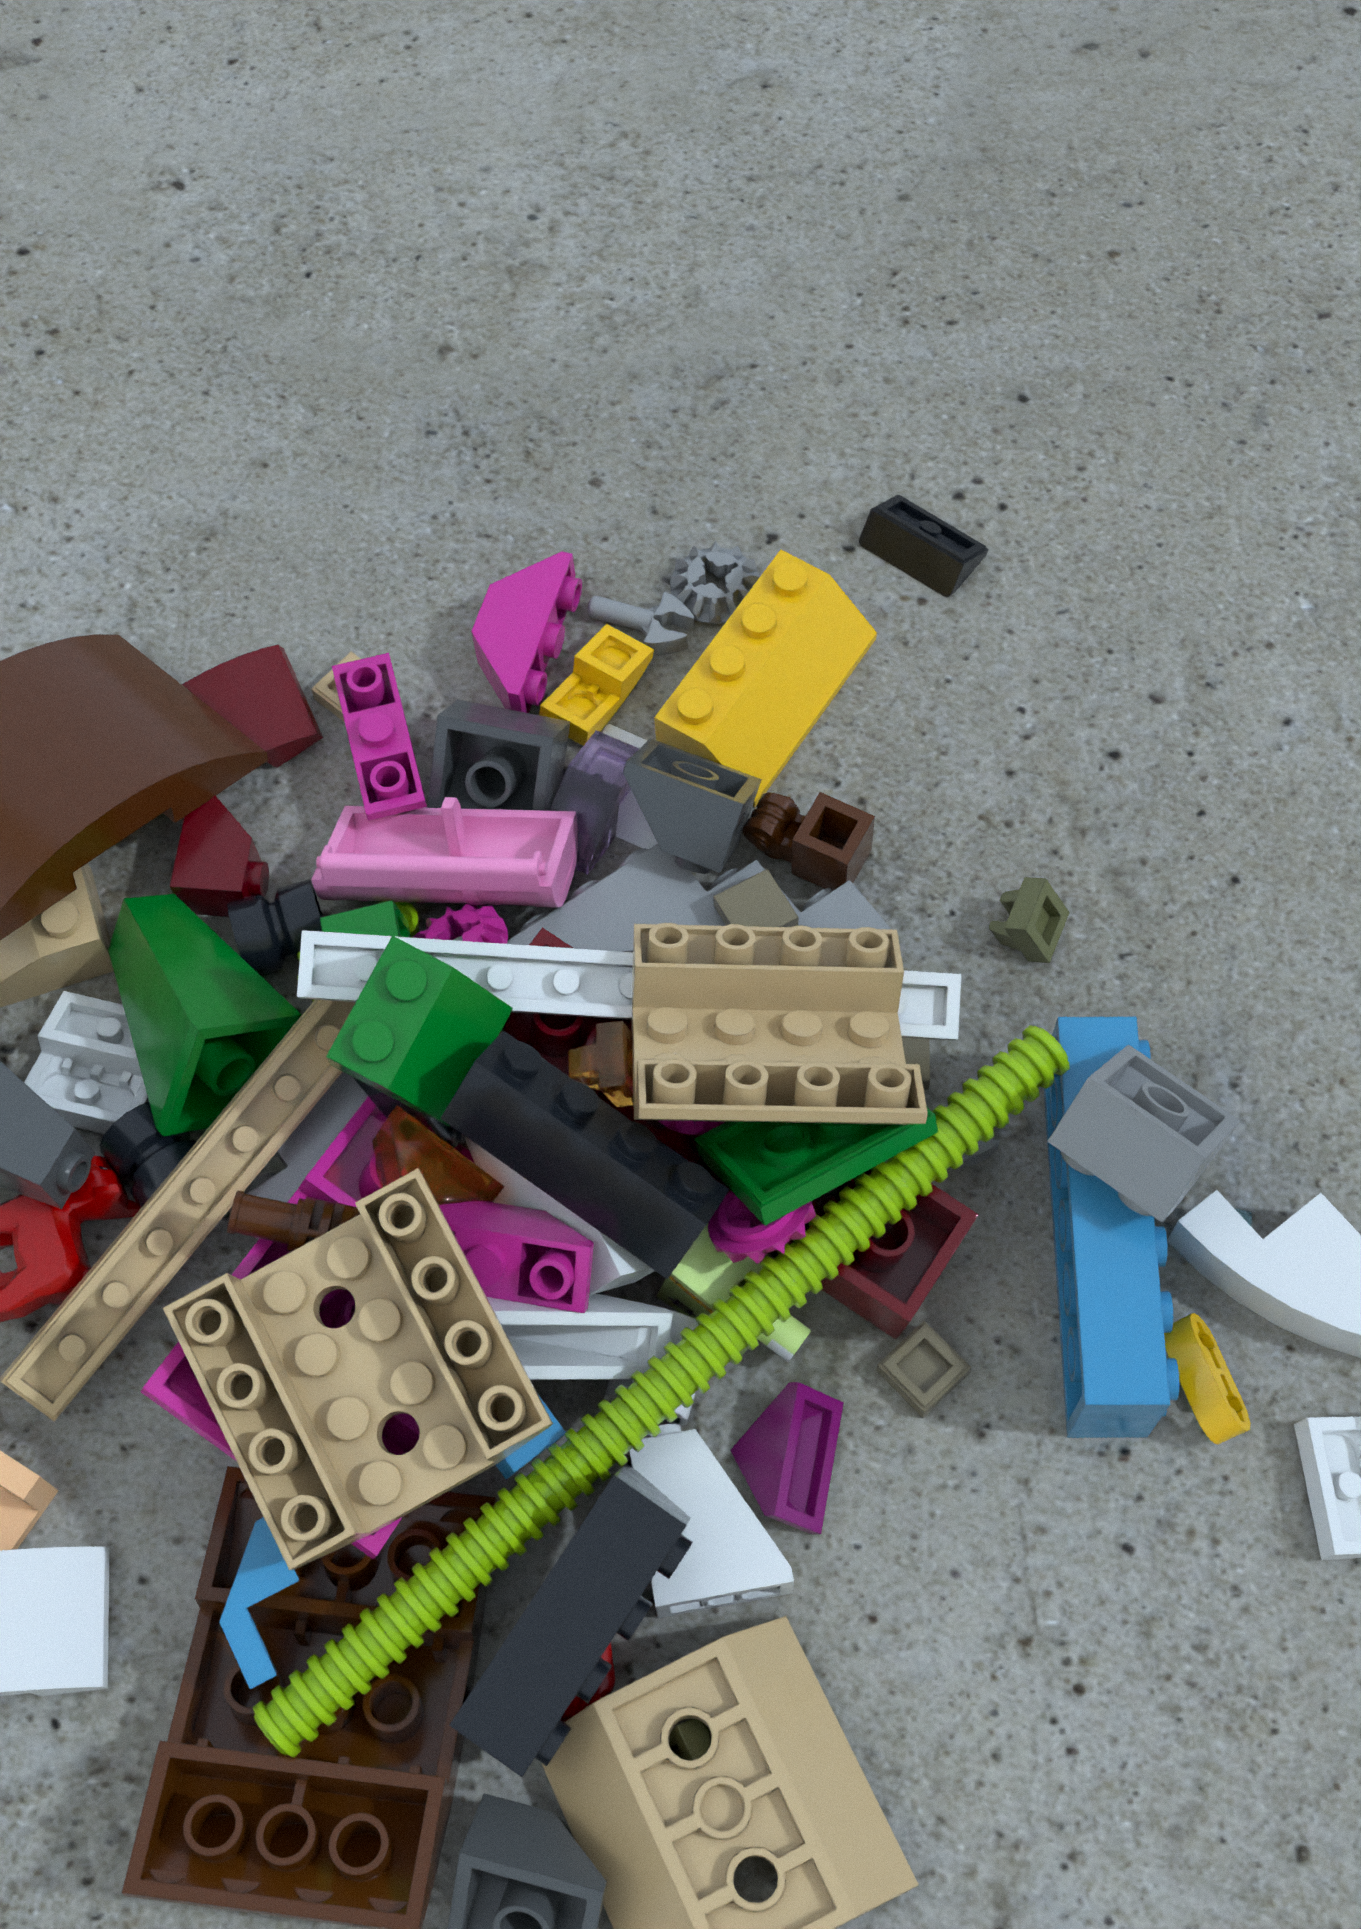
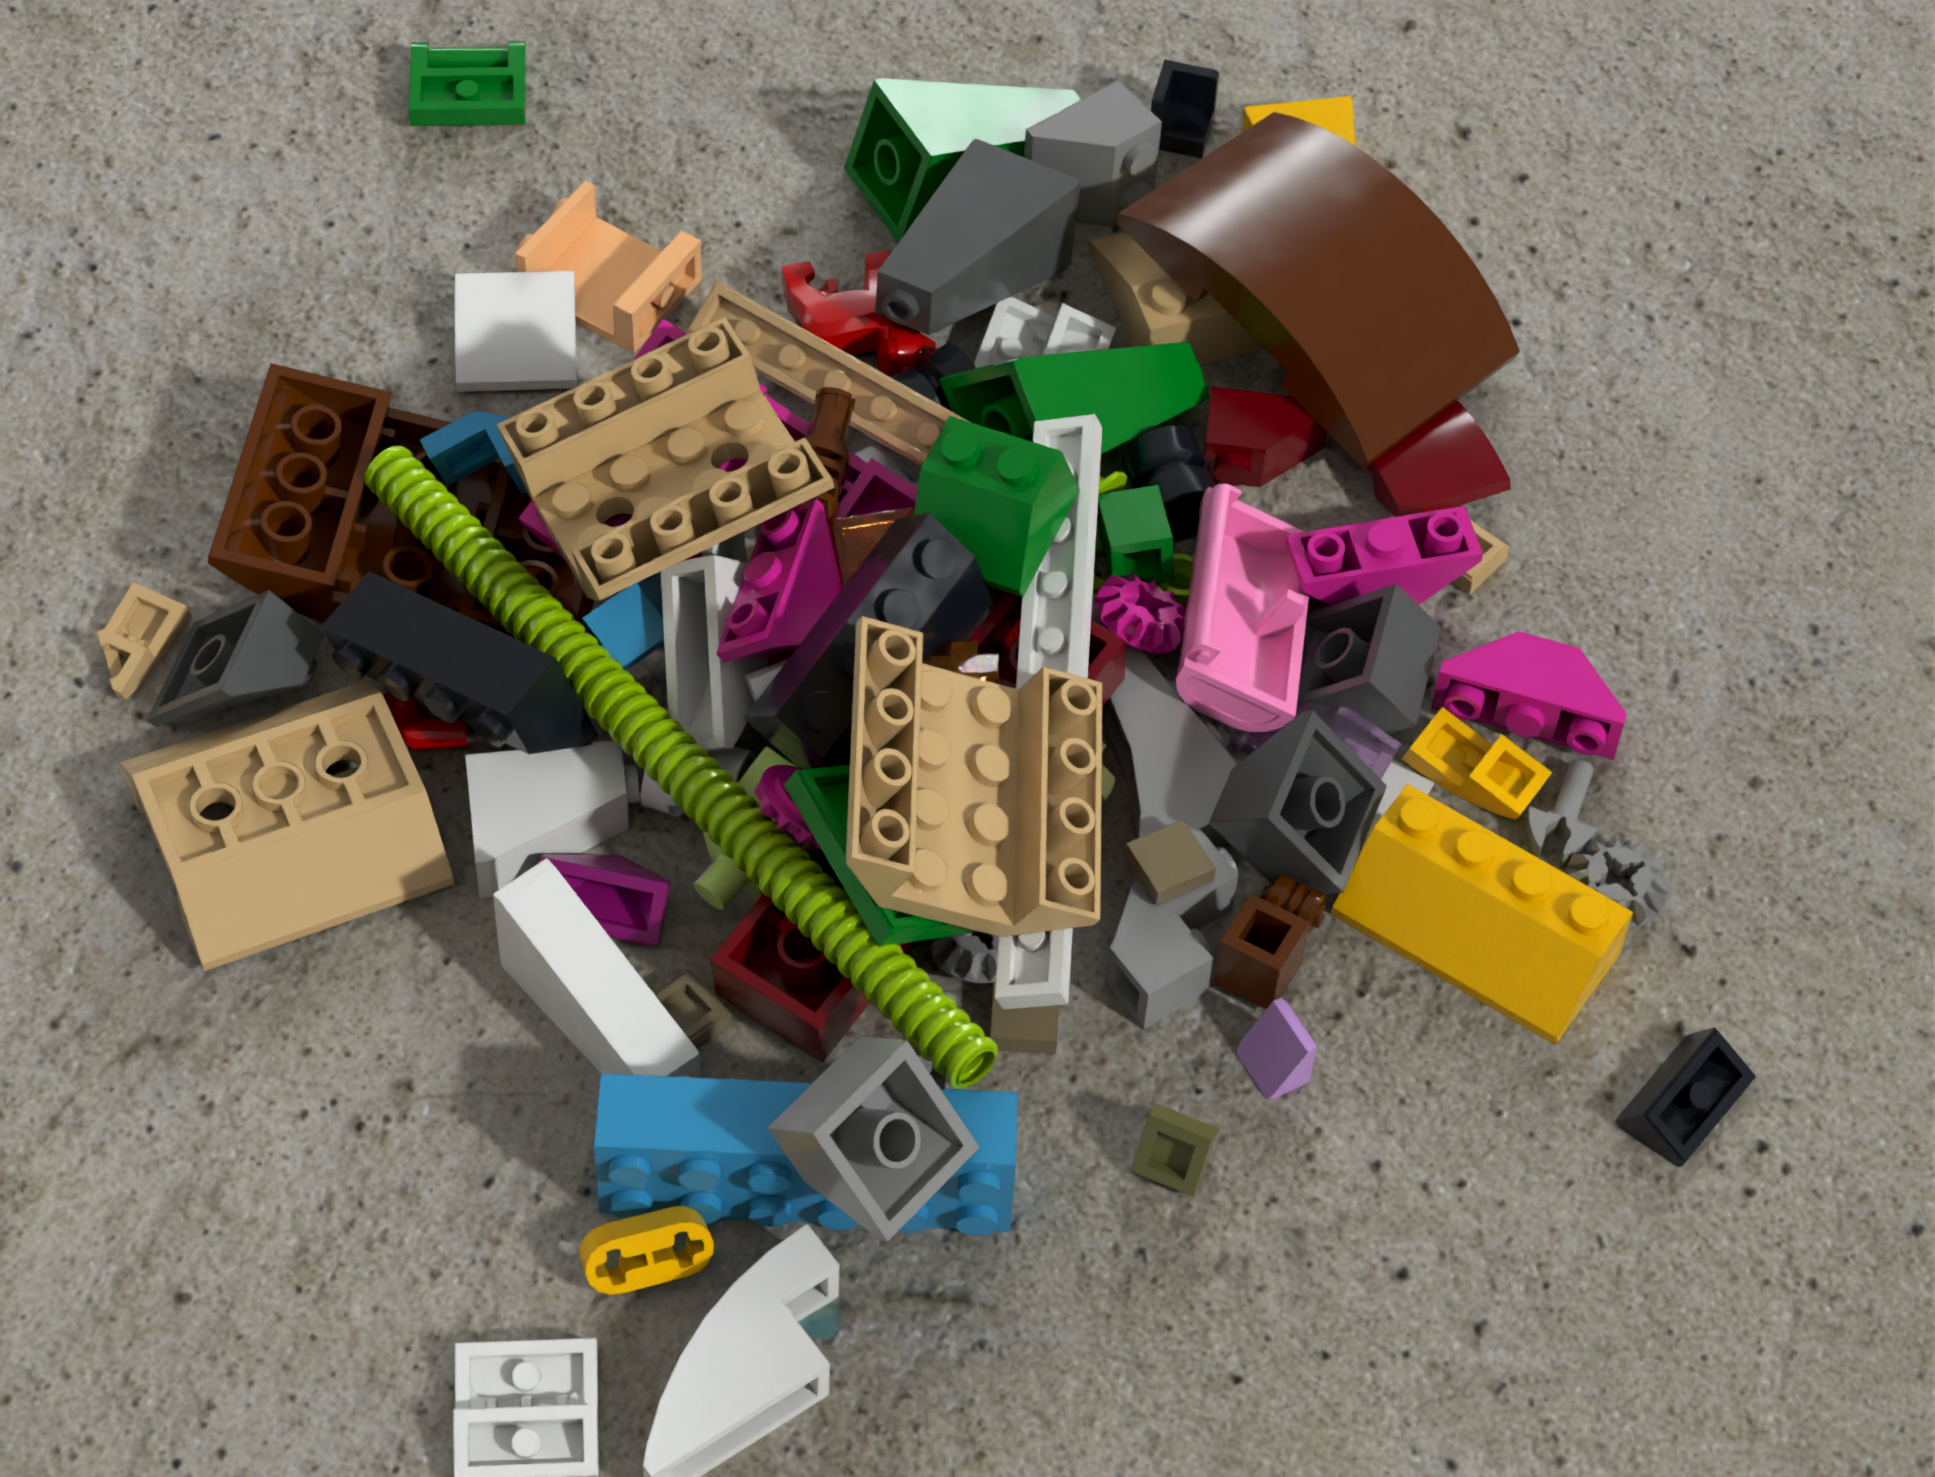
camera: 85 degrees right, 10 degrees down
none -> white slope [493,858,701,1078]
none -> lavender slope [1236,997,1317,1100]

